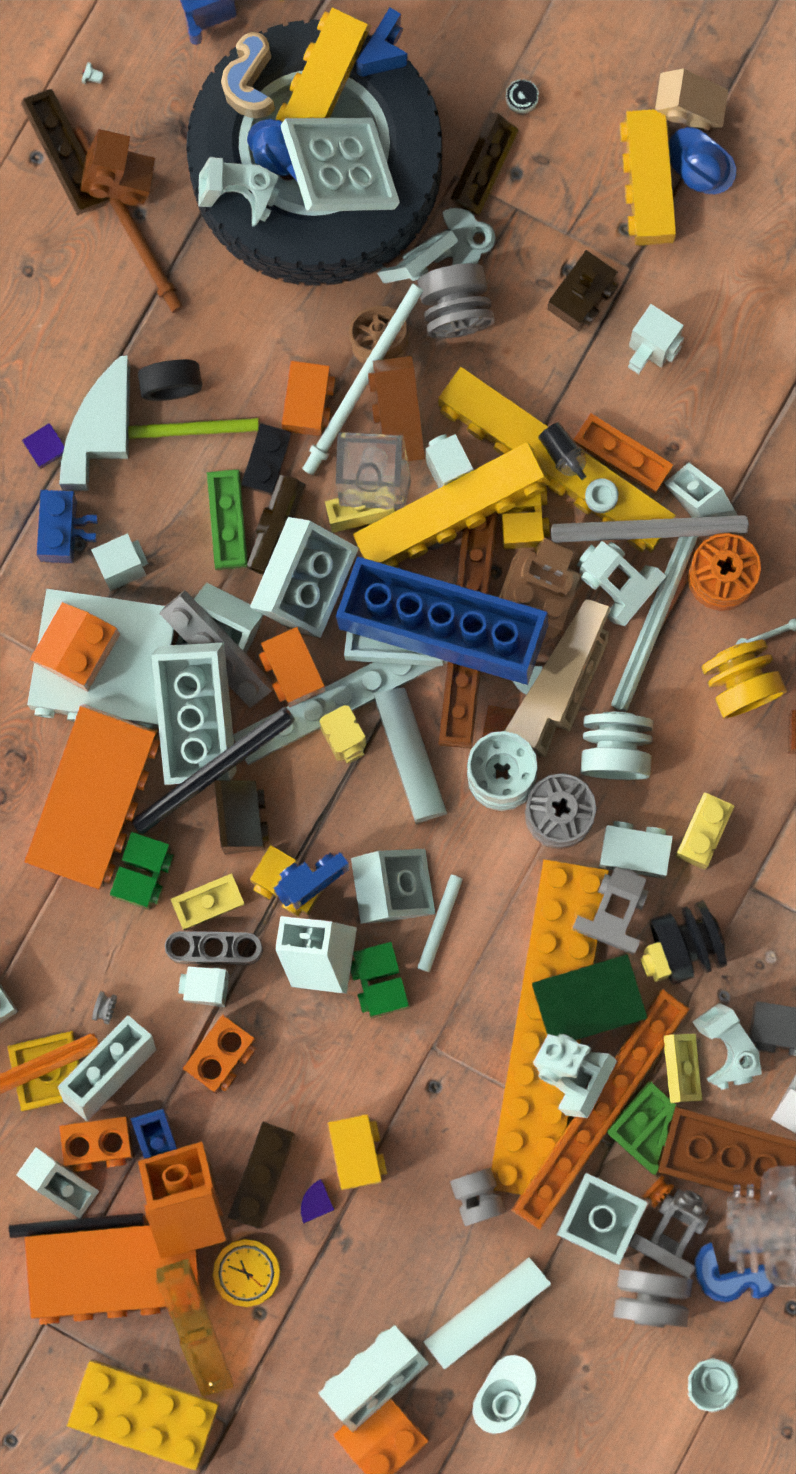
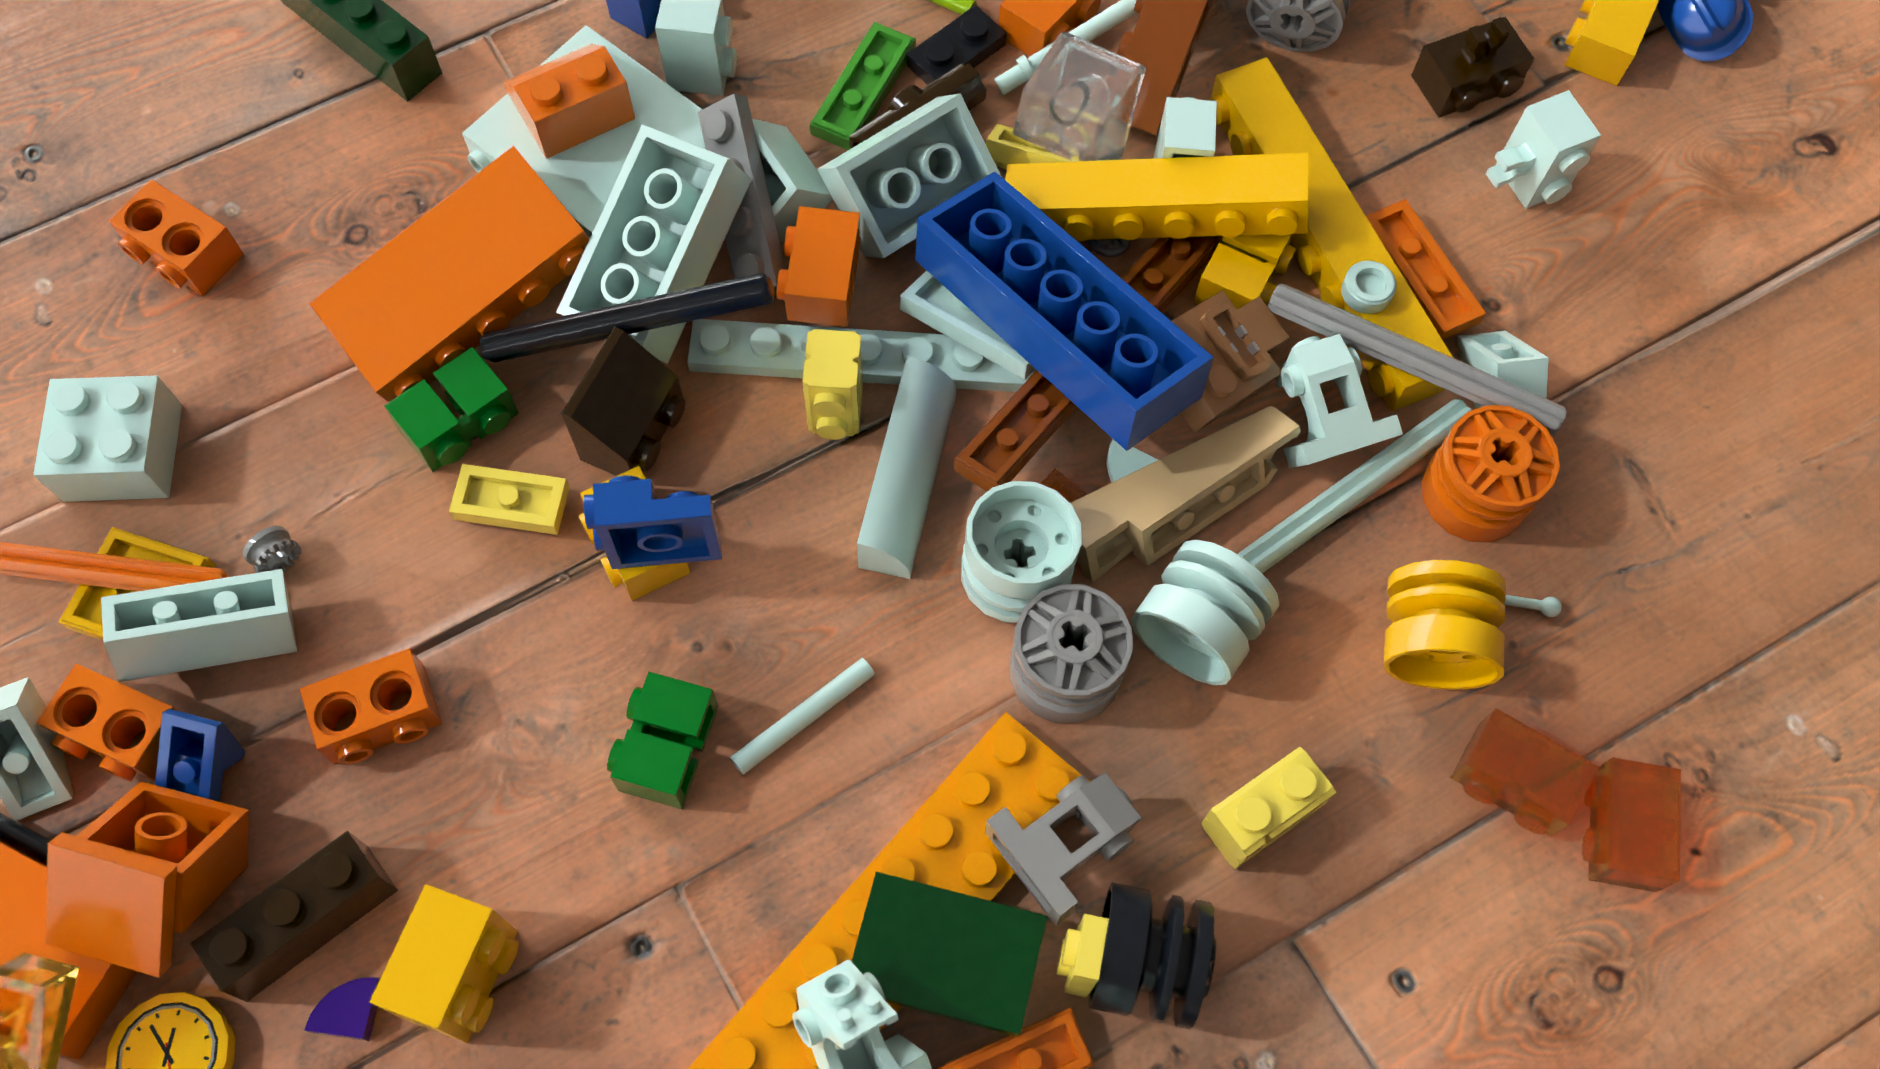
camera: 25 degrees right, 15 degrees down
light grey beam [165,931,263,965] -> none
light aqua slope [178,967,230,1007] -> none
light aqua slope [275,916,357,994] -> none
light aqua slope [351,849,435,924] -> none
black piece [538,422,587,480] -> none
light aqua brick [599,821,673,879] -> none

